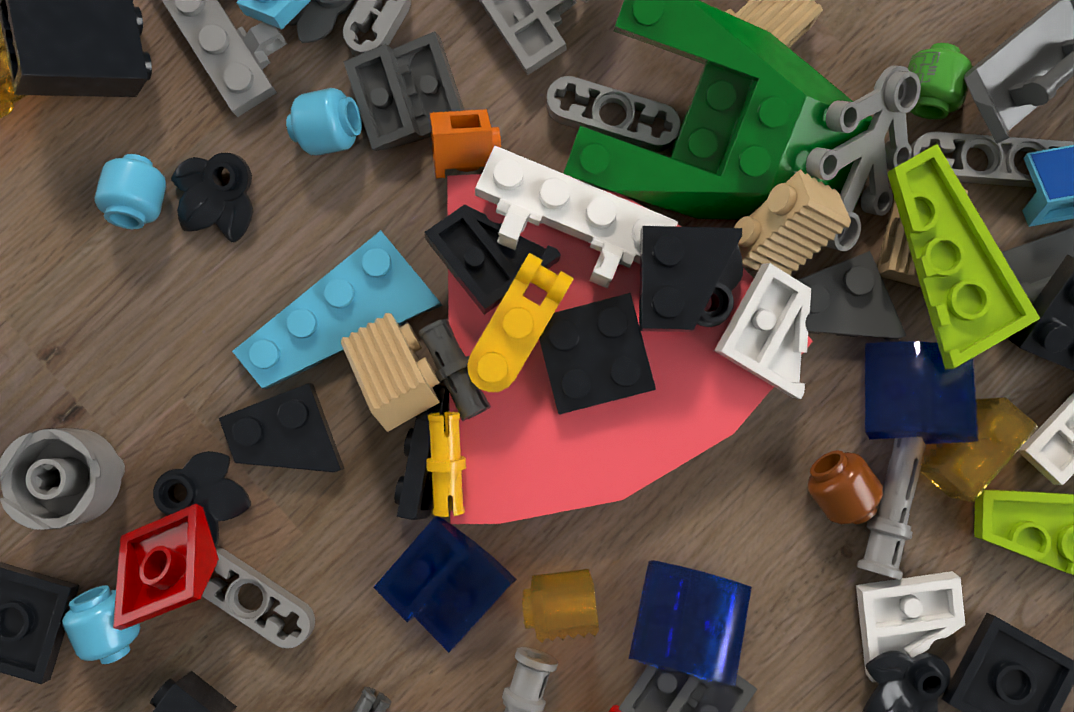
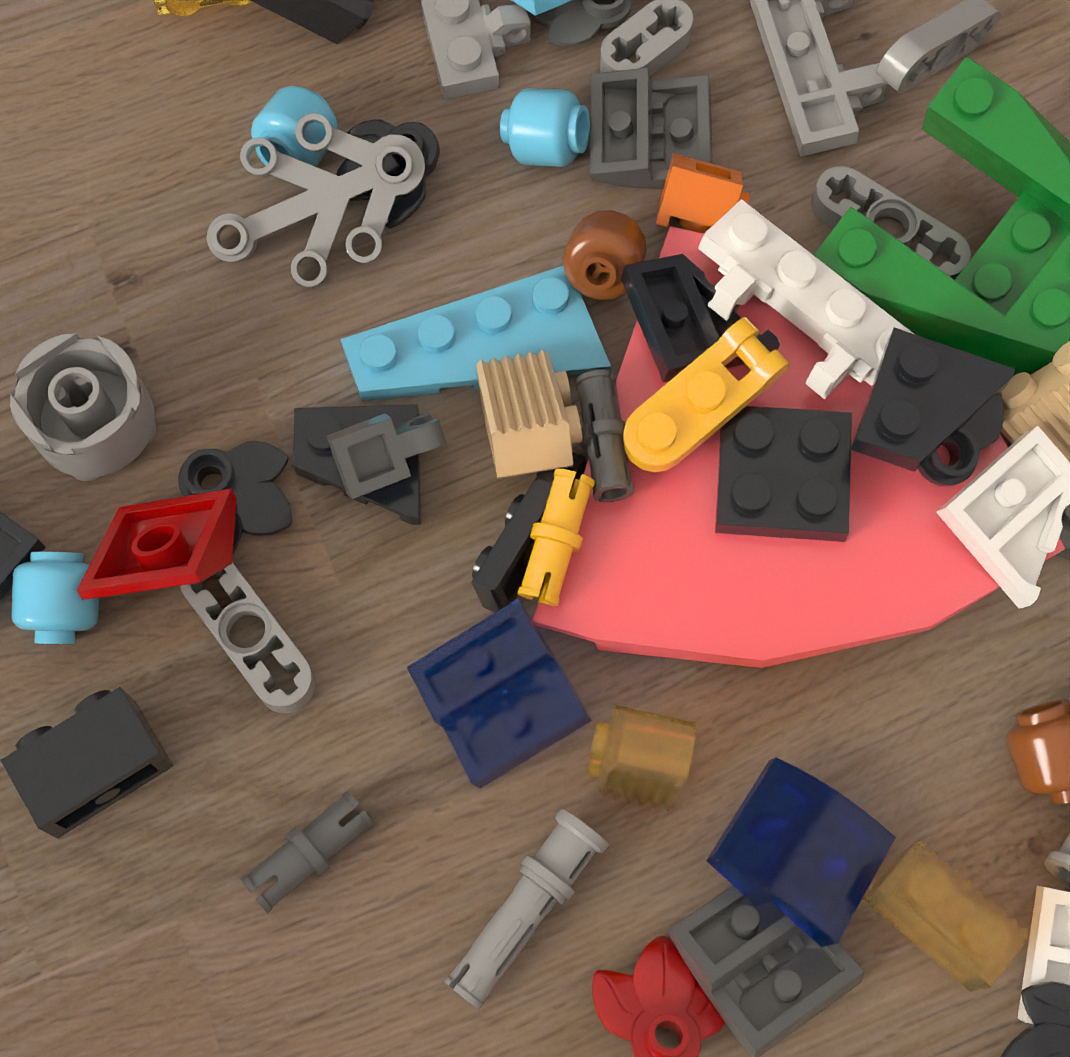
camera: 15 degrees right, 15 degrees down
none -> light grey plant [207,113,425,287]
none -> dark grey plate [326,413,446,499]
none -> dark orange head [563,210,647,300]
none -> clear yellow brick [862,842,1029,992]

